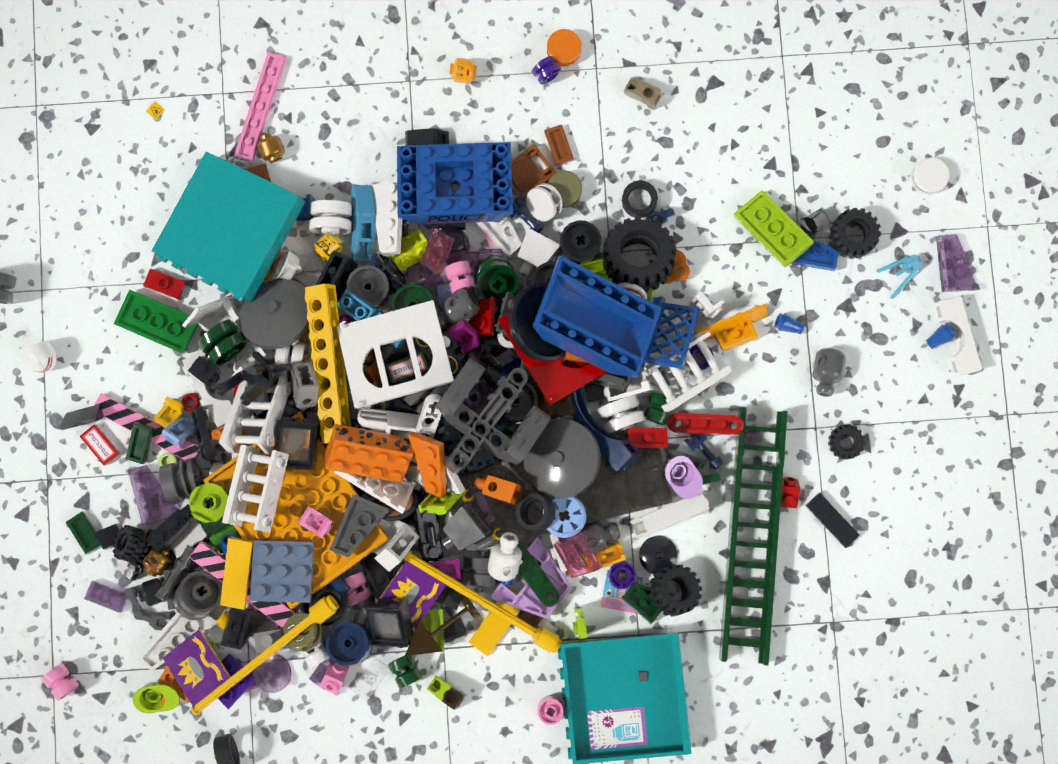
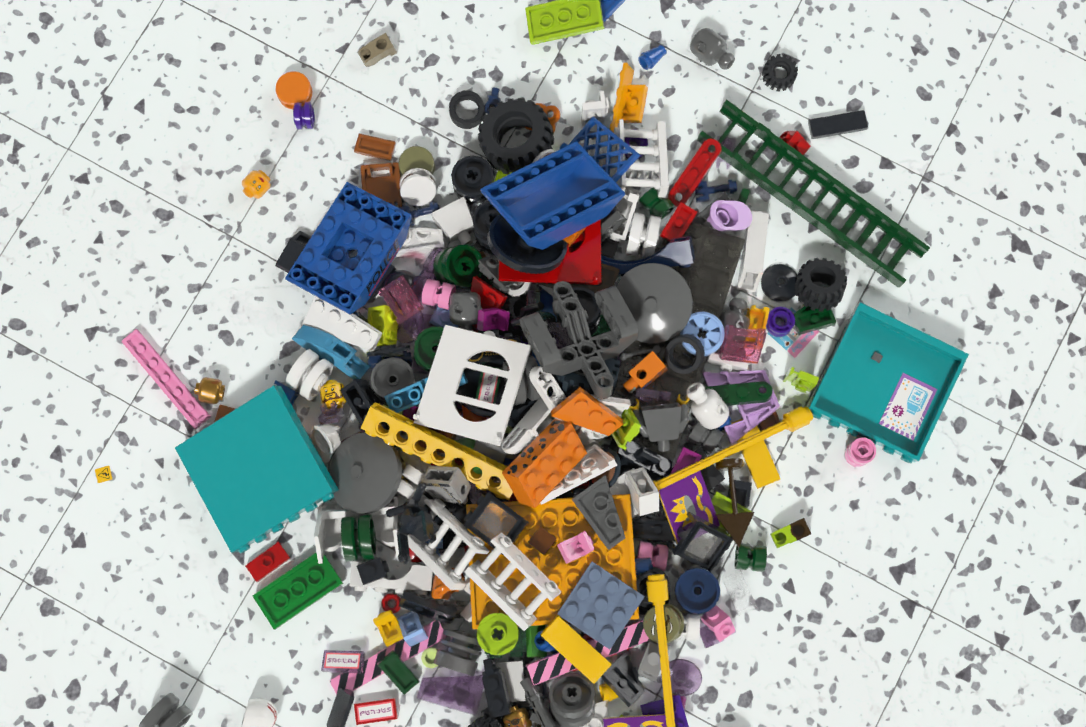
camera: 60 degrees left, 5 degrees down
none -> tile [318,401,344,425]
none -> tile [321,650,365,673]
none -> reddish brown tile [528,526,557,555]

